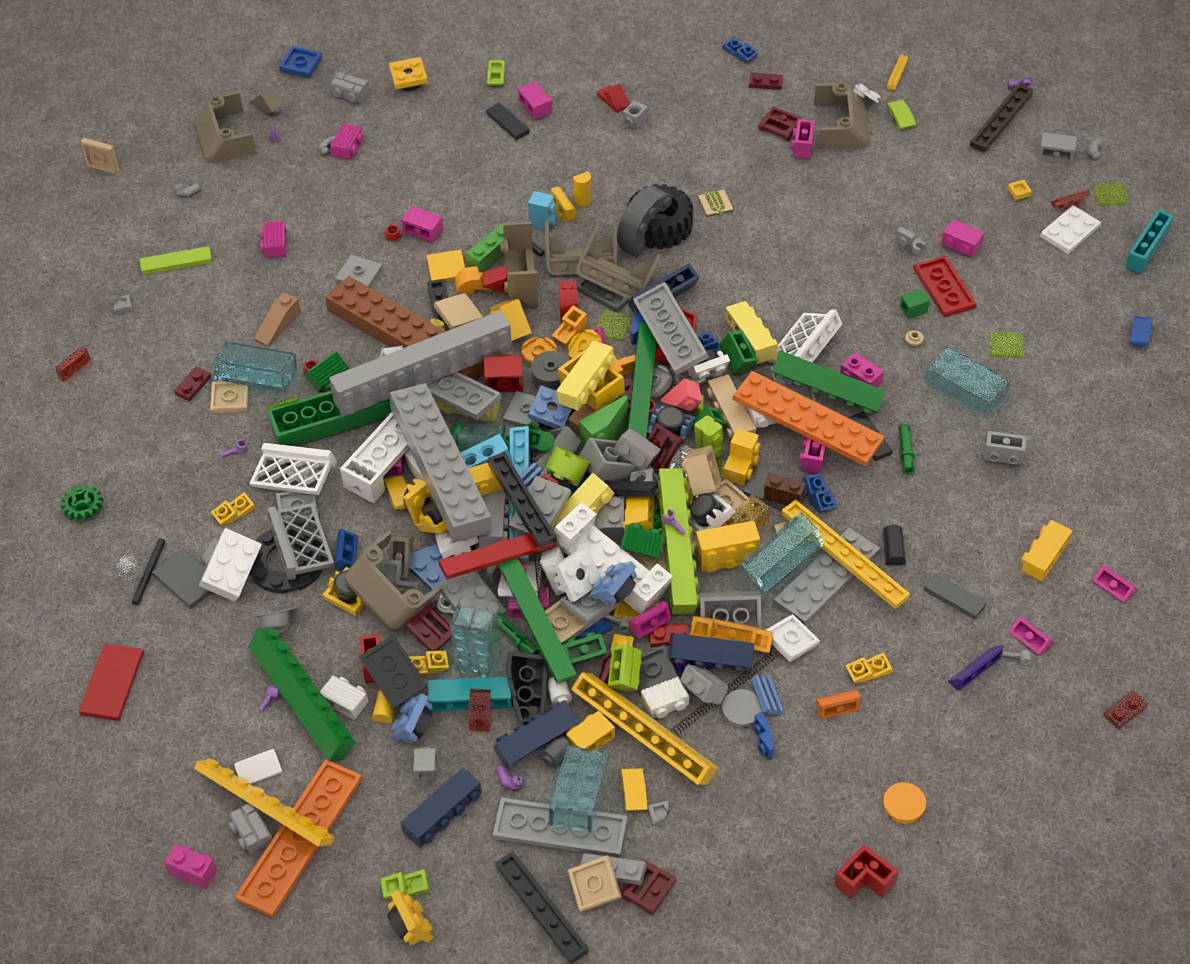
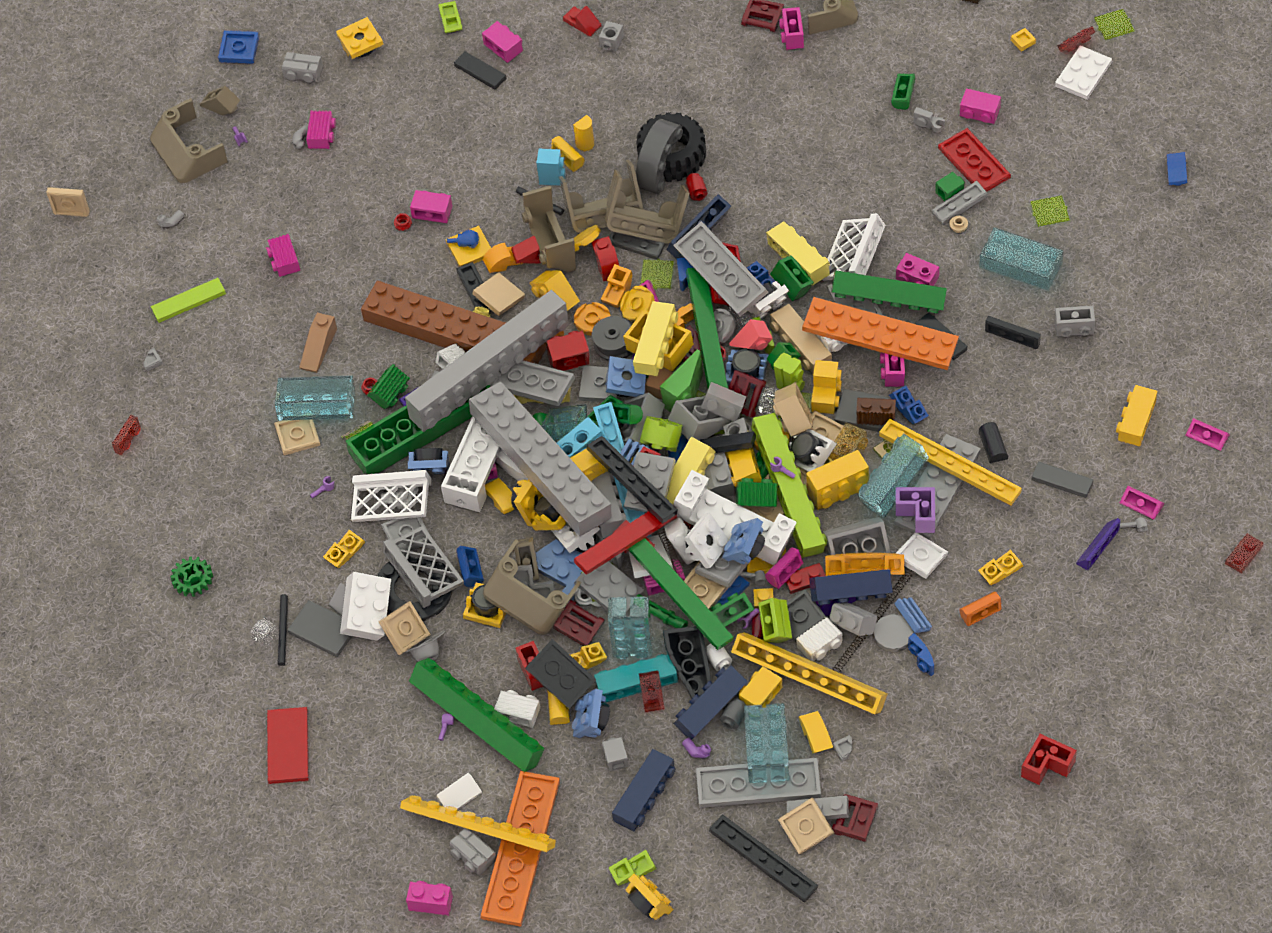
camera: 10 degrees left, 5 degrees up
dark red plate [174,366,211,402] -> none
light grey plate [335,255,383,287] -> none
bright green brick [466,224,504,273] -> none
piece [697,189,734,217] -> none
light orange tile [883,782,926,824] -> none
green pin [898,424,915,475] -> none
teal brick [1125,209,1174,274] -> none
none -> tan tile [378,601,431,655]
none -> medium blue piece [408,448,450,474]
none -> blue piece [447,230,479,248]
none -> yellow tile [573,225,601,251]
none -> red brick [686,173,708,201]
none -> medium lavender hand [737,608,759,629]
none -> green brick [891,74,916,110]
none -> medium lavender brick [896,487,935,533]
none -> light grey tile [932,181,988,225]
none -> black tile [985,316,1041,349]

